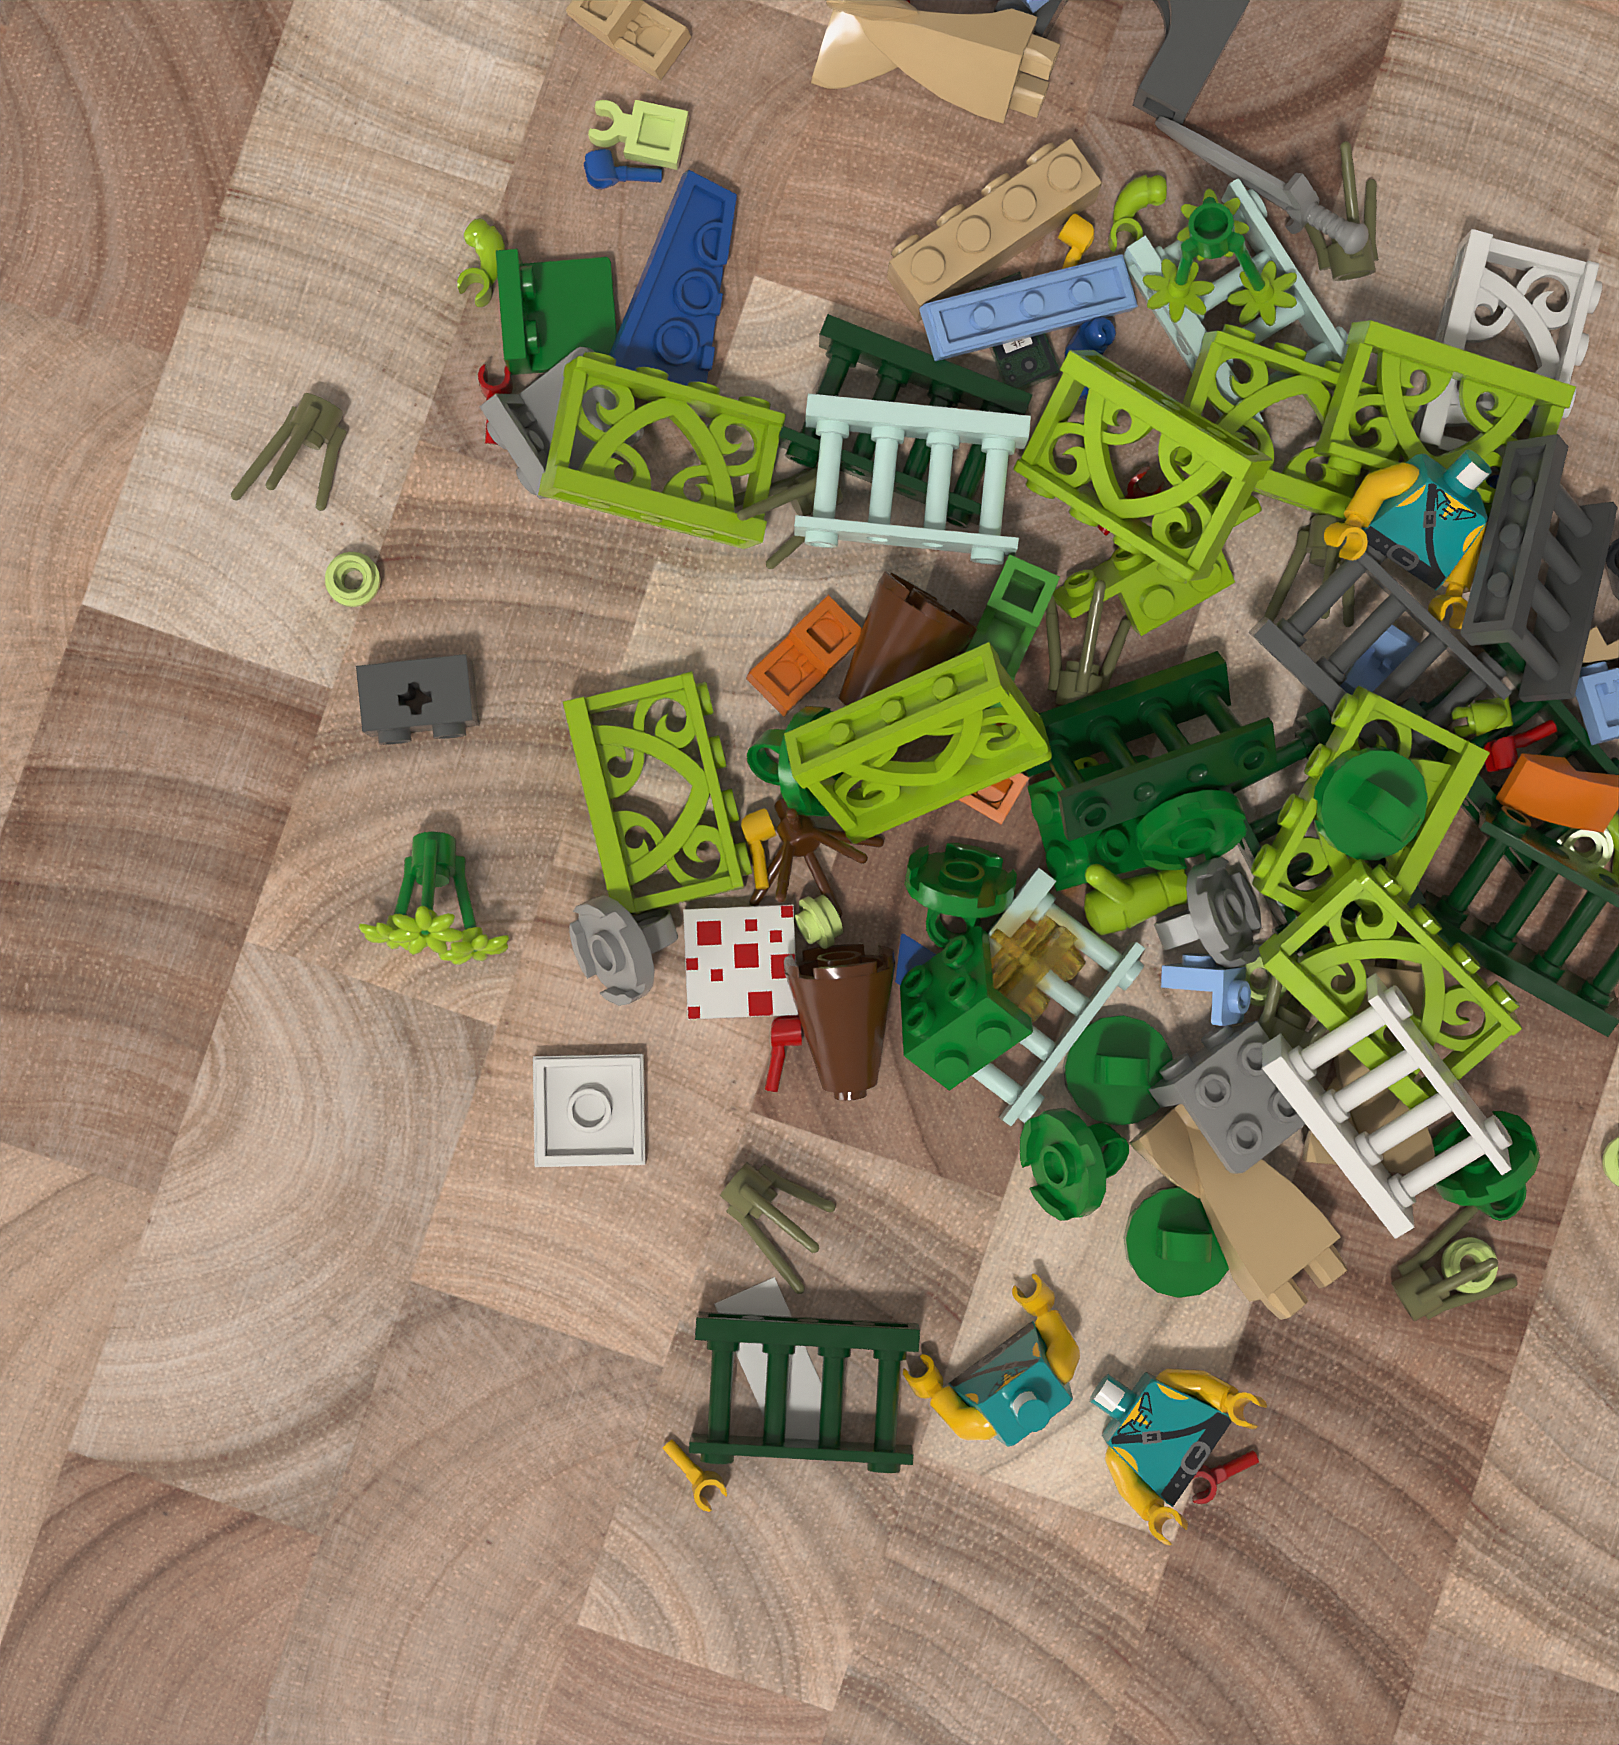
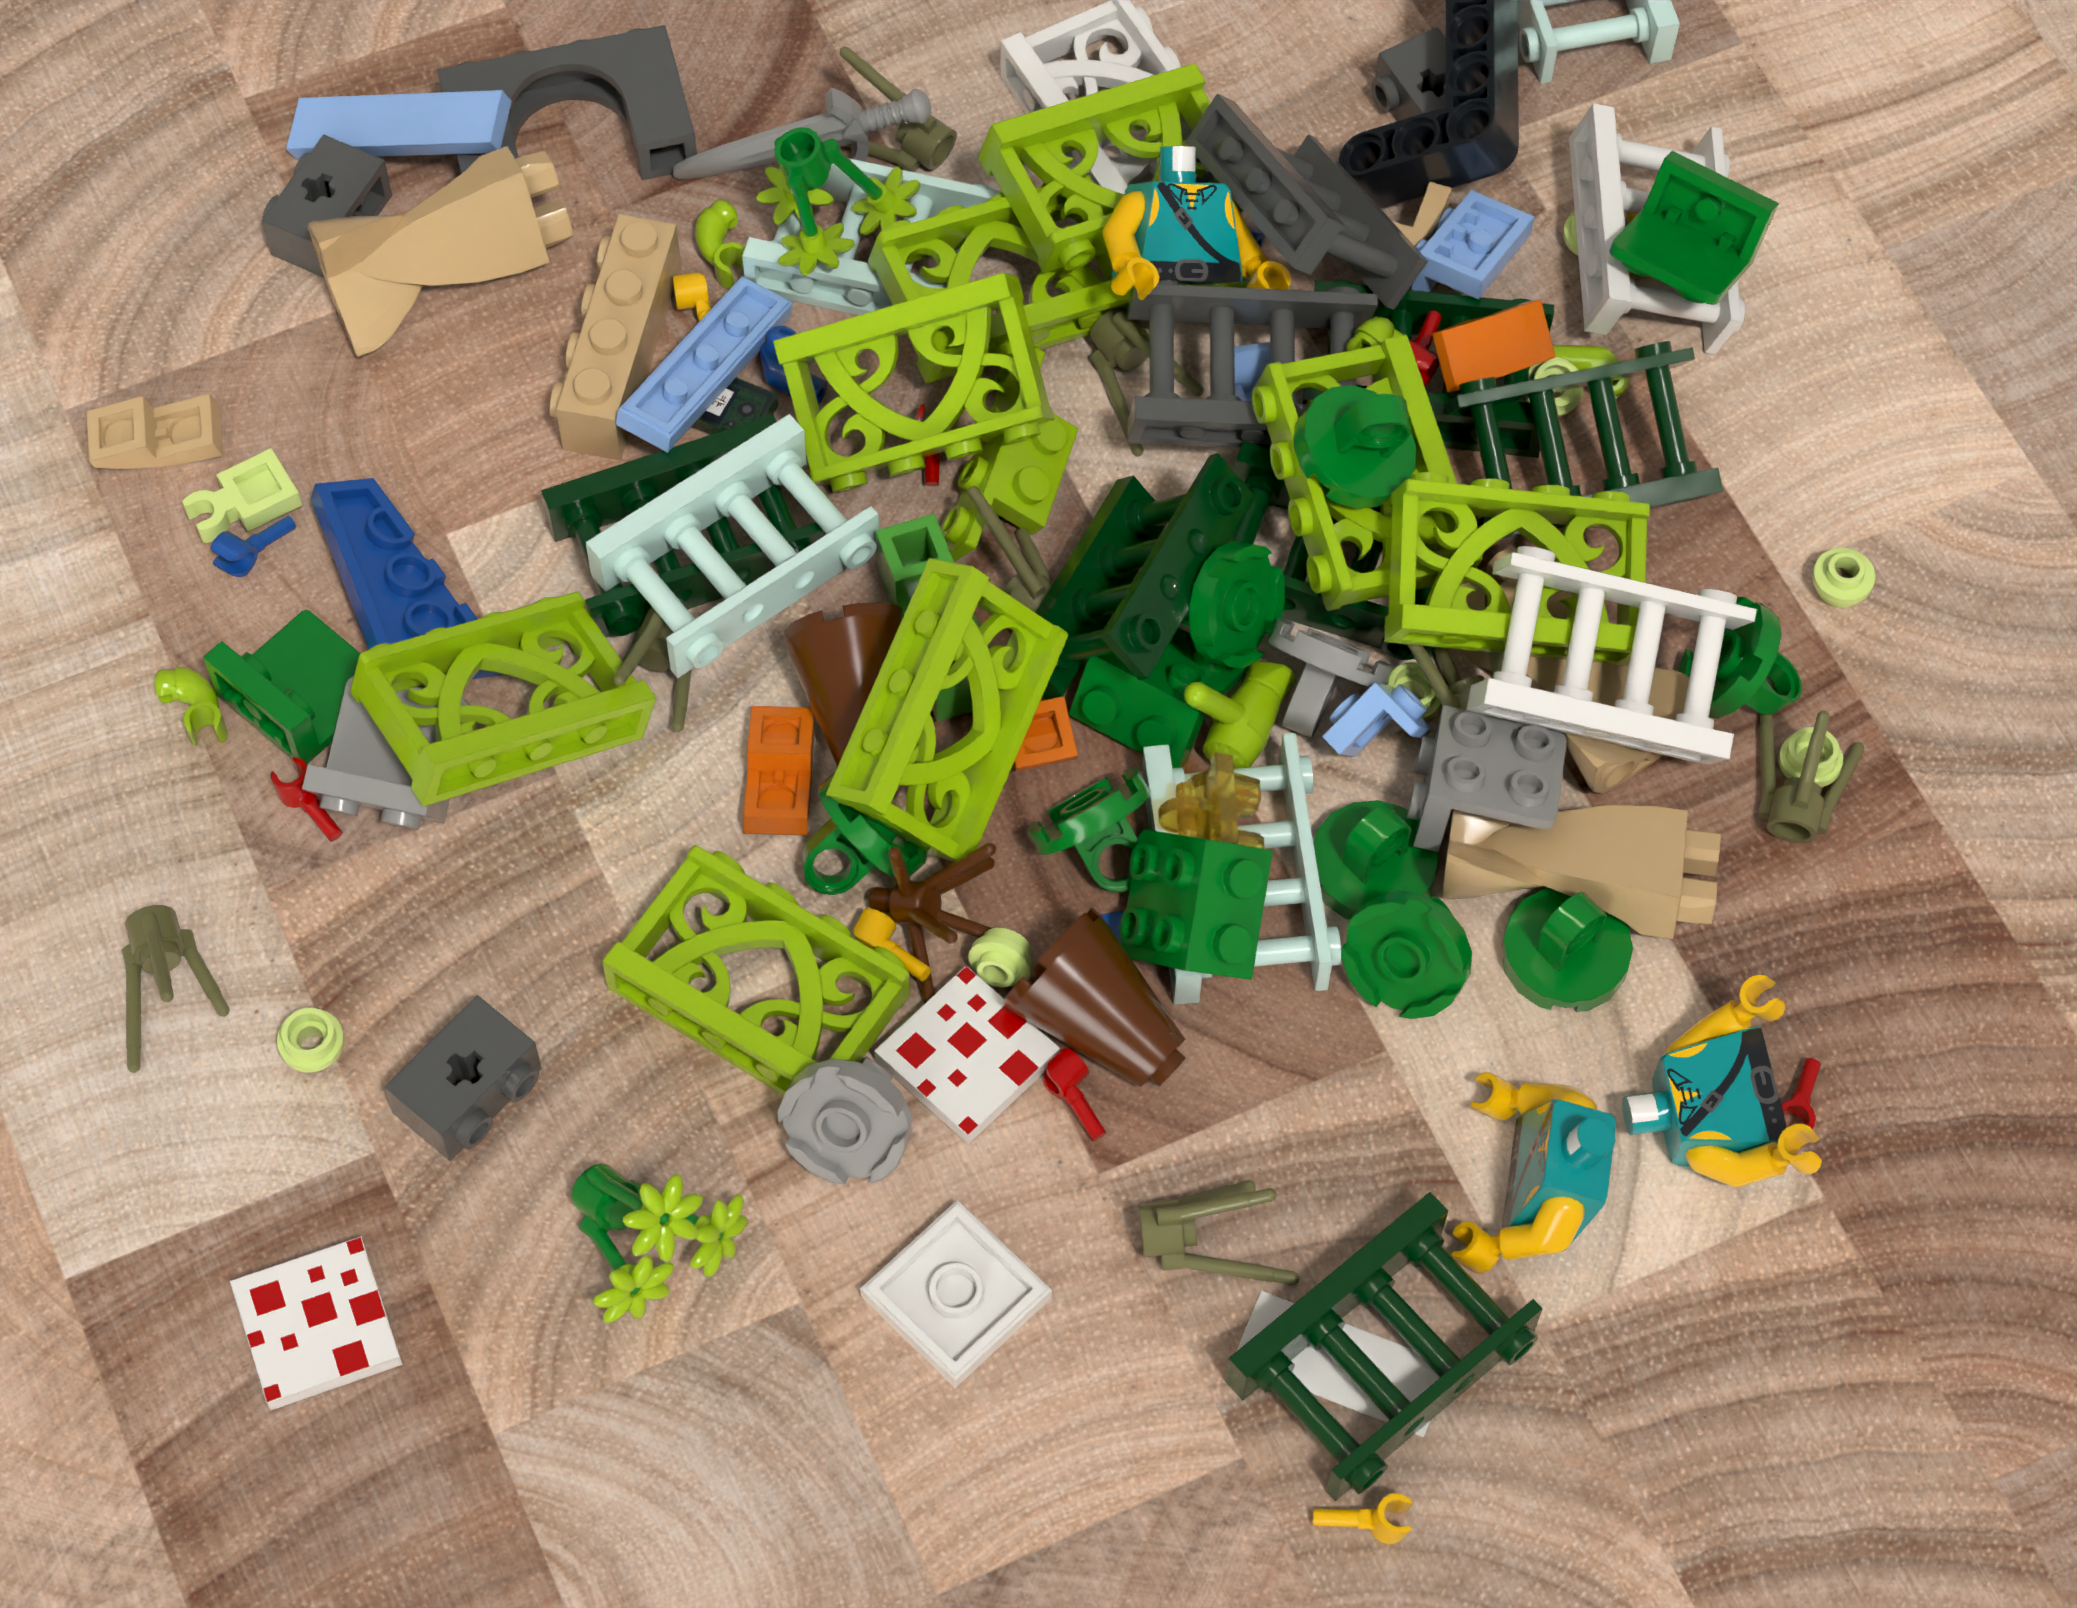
camera: 45 degrees left, 25 degrees down
none -> white tile [230,1237,403,1411]

